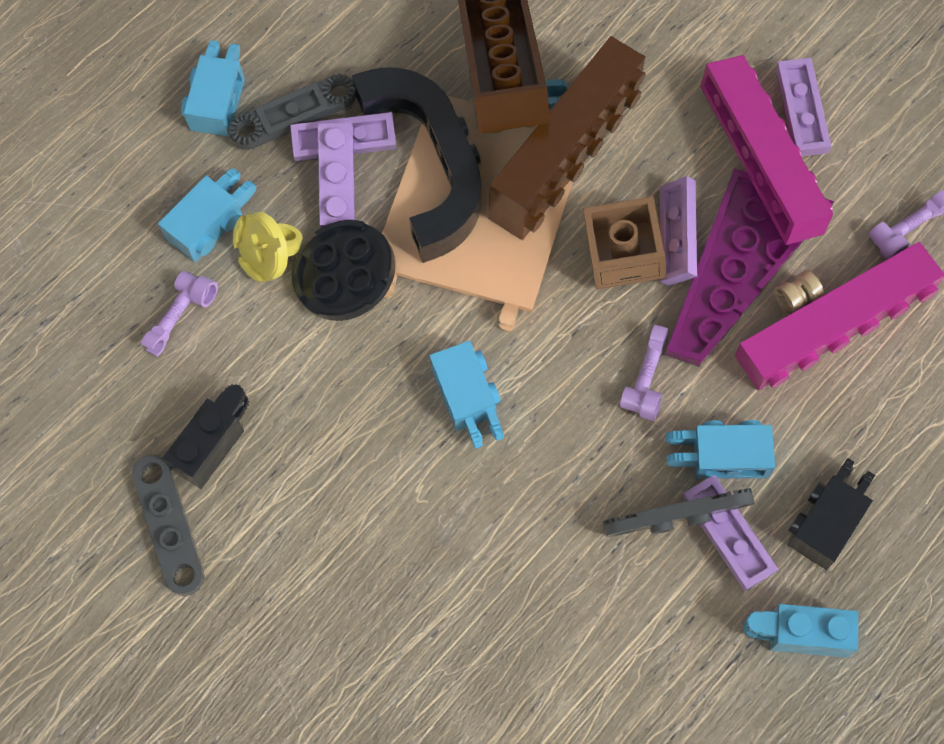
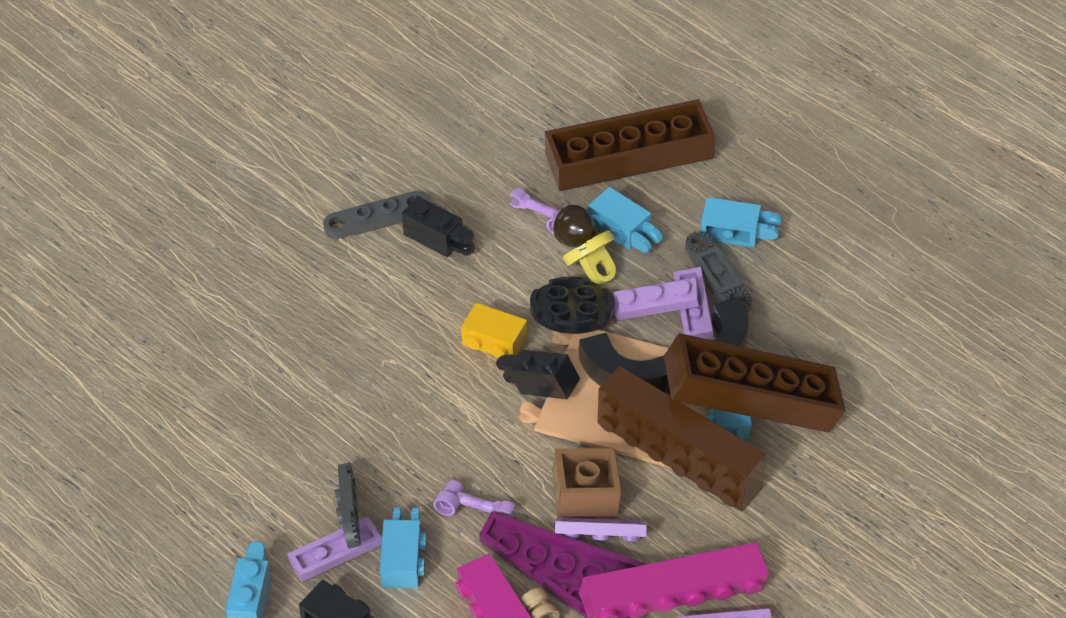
camera: 90 degrees right, 20 degrees down
medium azure hinge [429,341,504,449] -> none
none -> yellow brick [461,303,528,358]
none -> black hinge [496,350,581,399]
none -> reddish brown brick [545,99,715,191]
none -> dark brown helmet [553,205,598,247]

